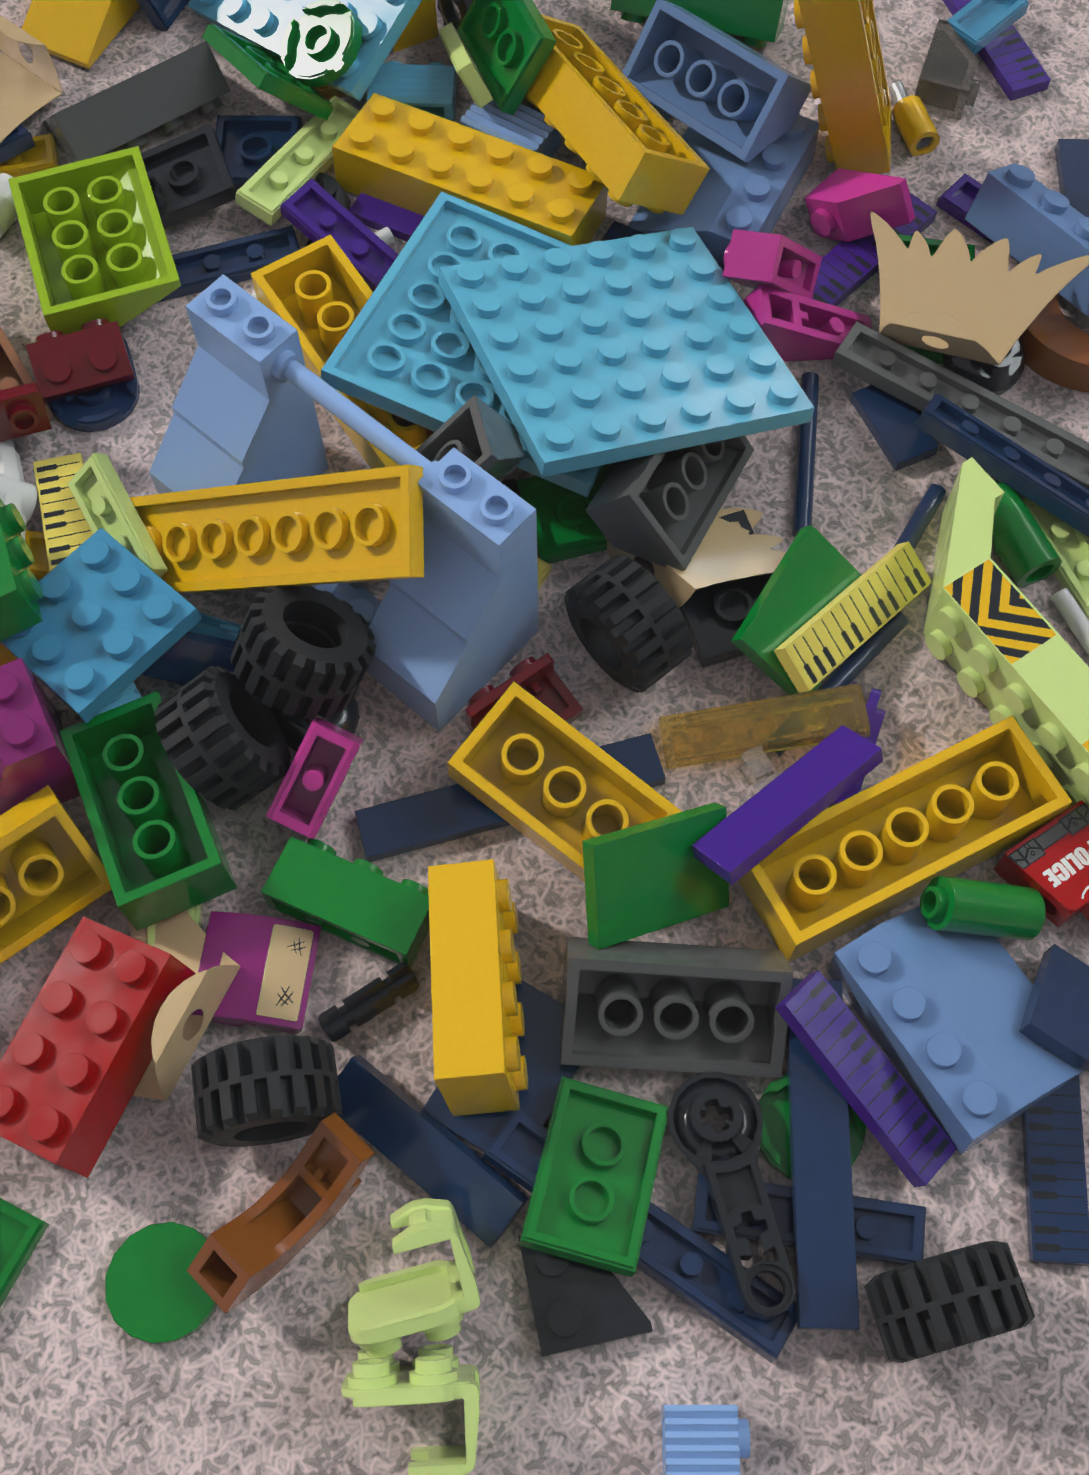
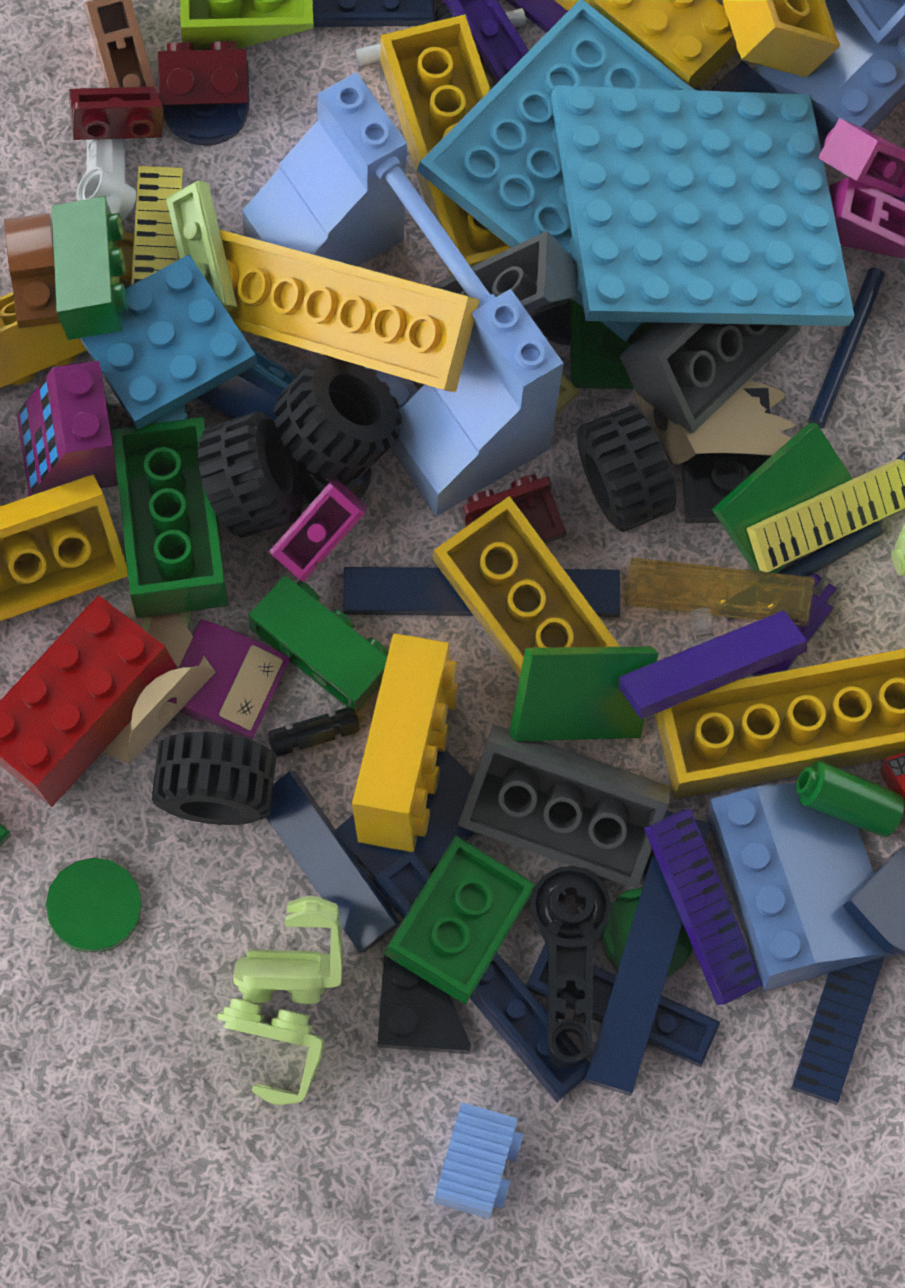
camera: 10 degrees right, 5 degrees up
dark orange arch [187,1112,375,1314] -> none
black tyre [864,1240,1035,1363] -> none

